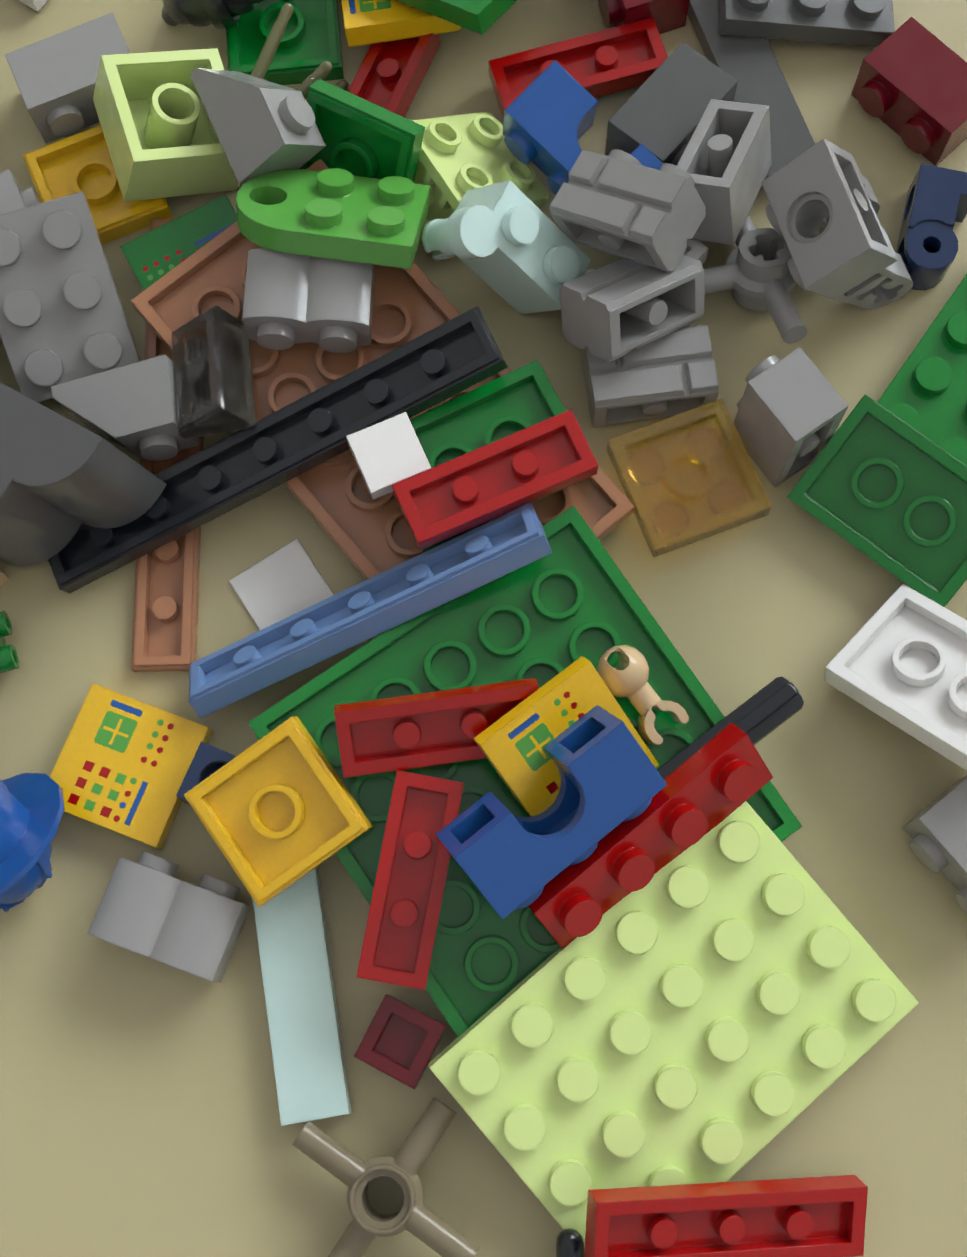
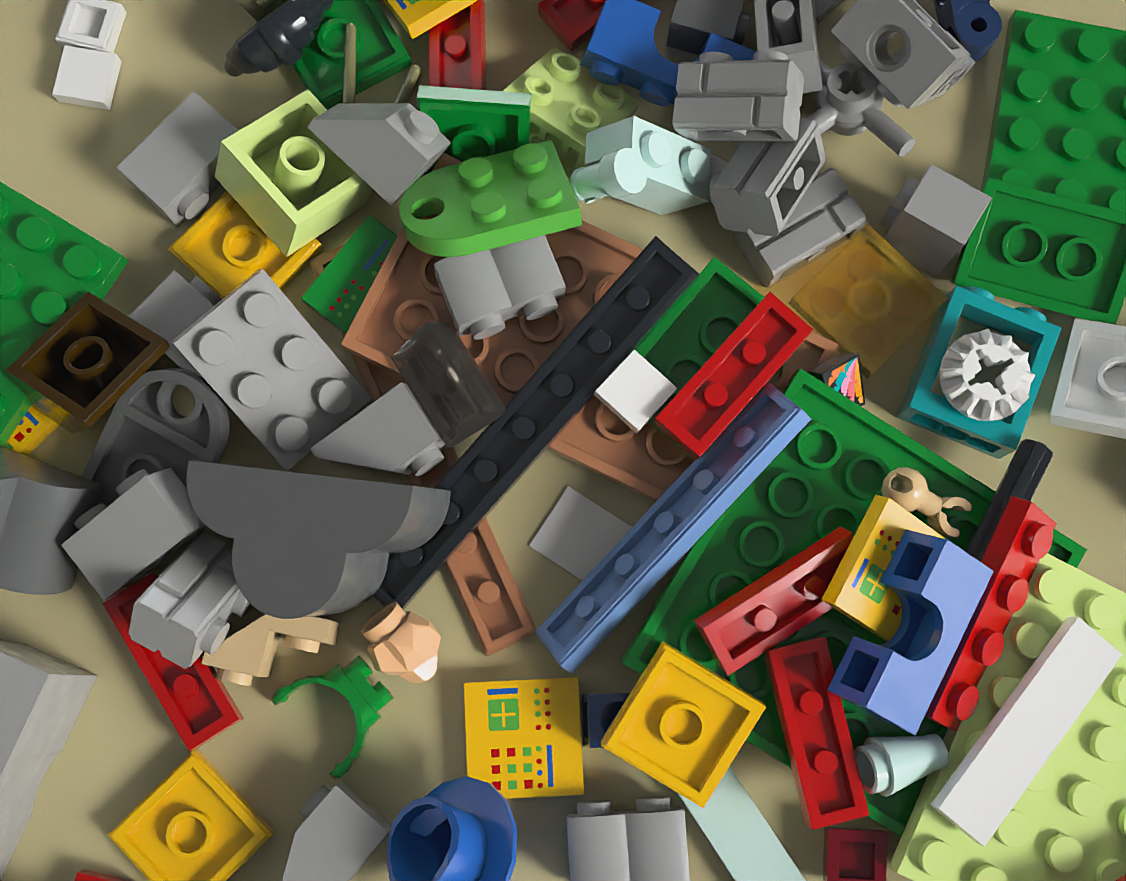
camera: 30 degrees left, 5 degrees up
none -> light nougat rock [361,602,441,683]
none -> tile [808,351,865,406]
none -> light aqua cone [854,734,948,797]
none -> teal window [896,286,1062,459]
none -> white tile [930,616,1123,847]
none -> white gear [939,329,1035,421]

